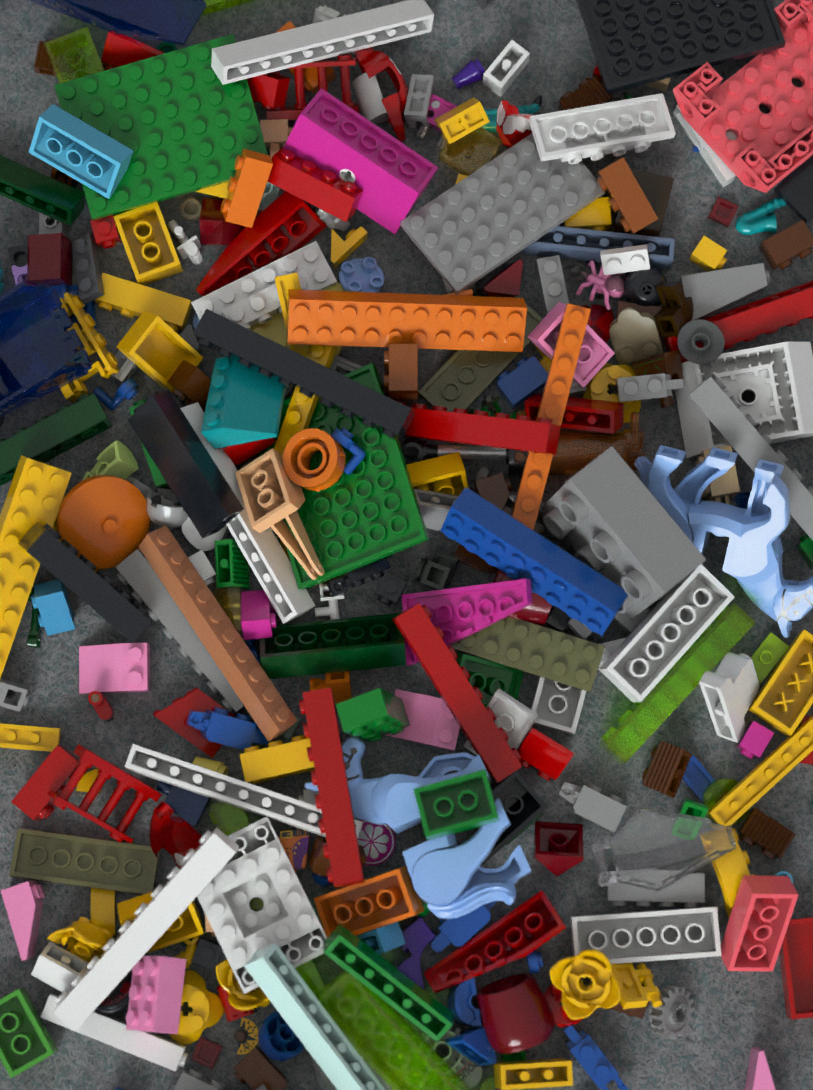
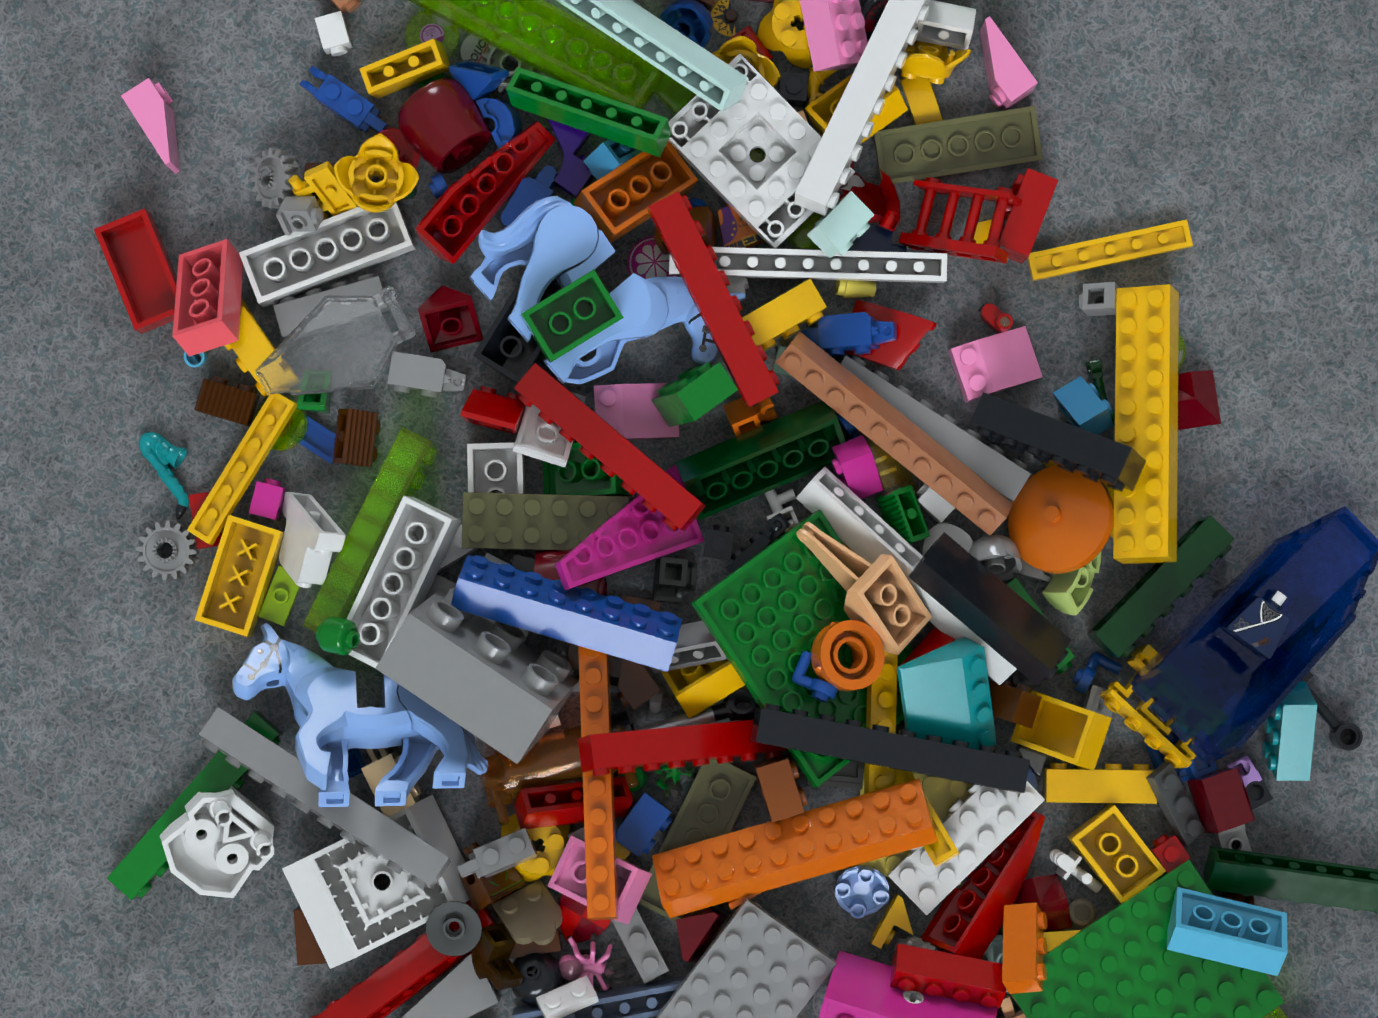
camera: 160 degrees right, 5 degrees up
none -> light grey brick [276,196,324,235]
none -> green head [316,616,360,656]
none -> light aqua brick [807,191,874,258]

